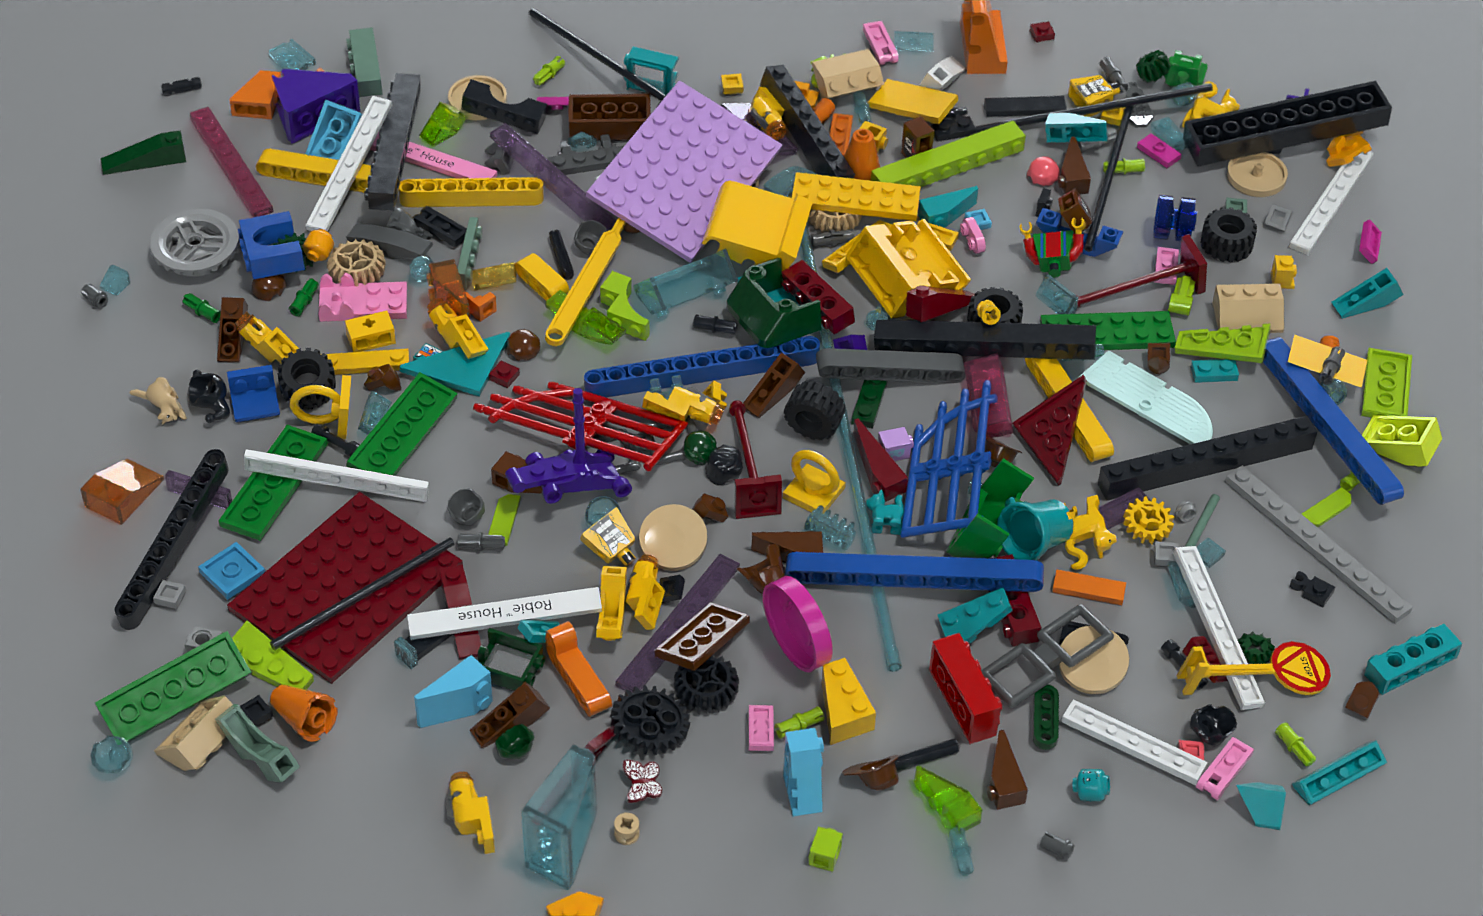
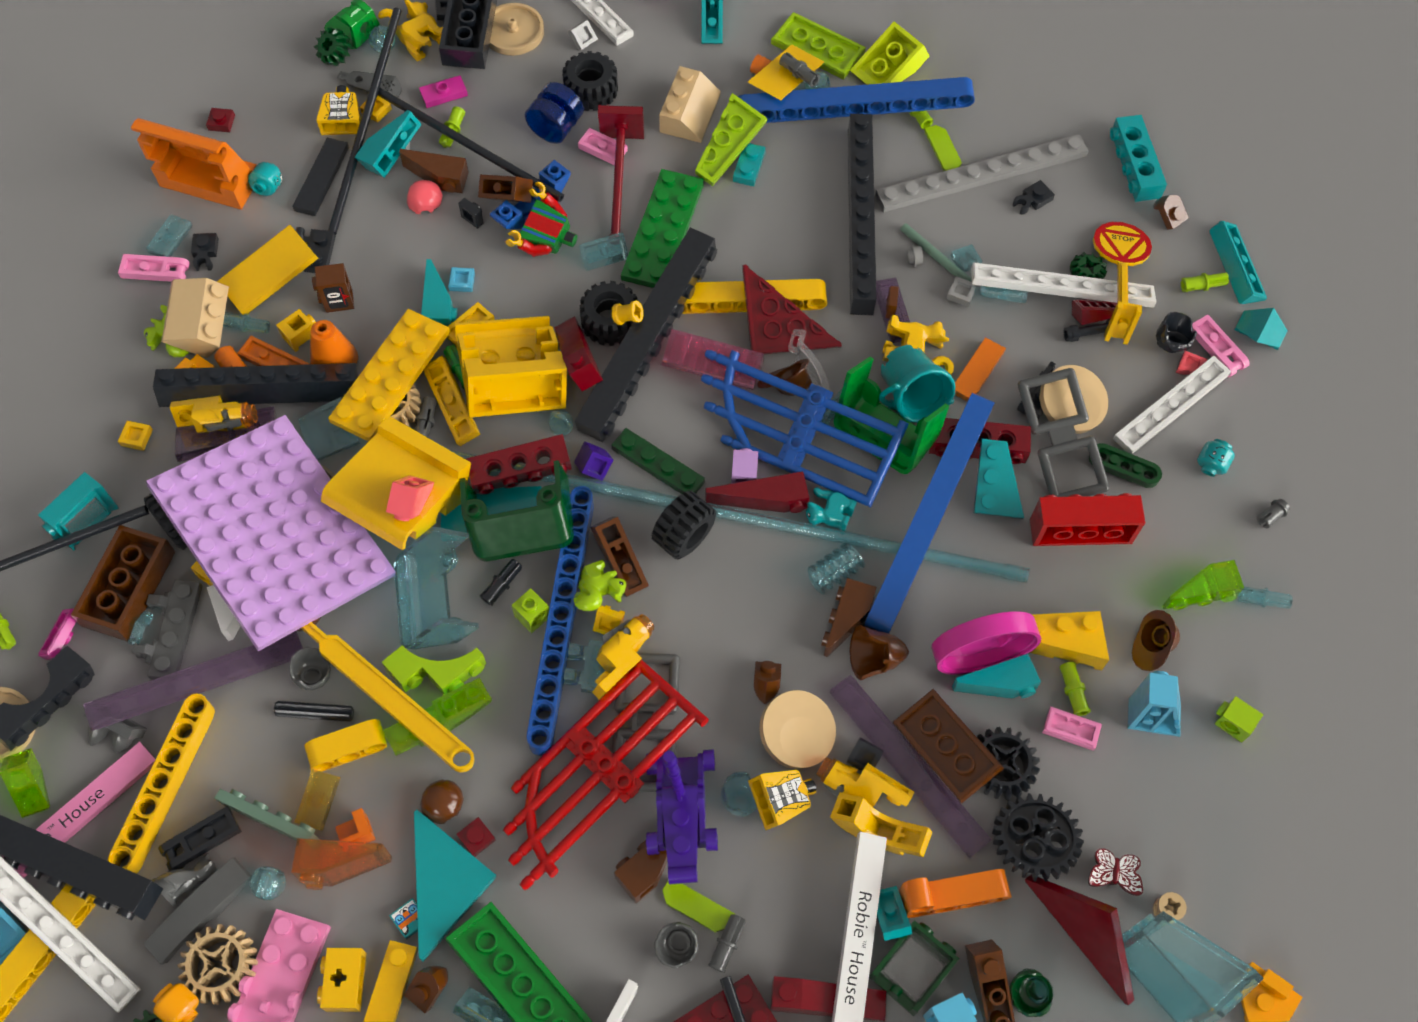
camera: 70 degrees left, 15 degrees up
yellow plate [427,298,488,359] -> none
dark green hair [684,430,717,465] -> none
black hair [706,444,743,485] -> none
dark red tile [729,400,782,519] -> none
yellow tile [782,450,846,518] -> none
dark grey beam [816,348,966,383] -> none
lime brick [871,121,1026,187] -> none
black axle [895,739,960,771] -> none
white slope [919,56,966,91] -> none
bright pink plate [960,217,986,254] -> none
reddish brown slope [987,729,1028,810] -> none
light aqua door [1079,350,1213,444] -> none
dark grey pin [1099,57,1128,93] -> none
yellow gear [1123,496,1174,544] -> none
reddish brown plate [1148,343,1170,375] -> none
clear light blue plate [1150,117,1187,151] -> none
lime piece [1168,275,1195,316] -> none
sand green plate [1225,197,1247,213] -> none
yellow brick [1270,255,1297,289] -> none
none -> black plate [191,233,219,271]
none -> teal head [248,162,283,196]
none -> coral slope [386,475,434,521]
none -> lime brick [511,588,549,633]
none -> lime animal [573,560,626,611]
none -> clear sword [788,329,830,391]
none -> reddish brown tile [885,286,899,319]
none -> teal slope [952,654,1041,699]

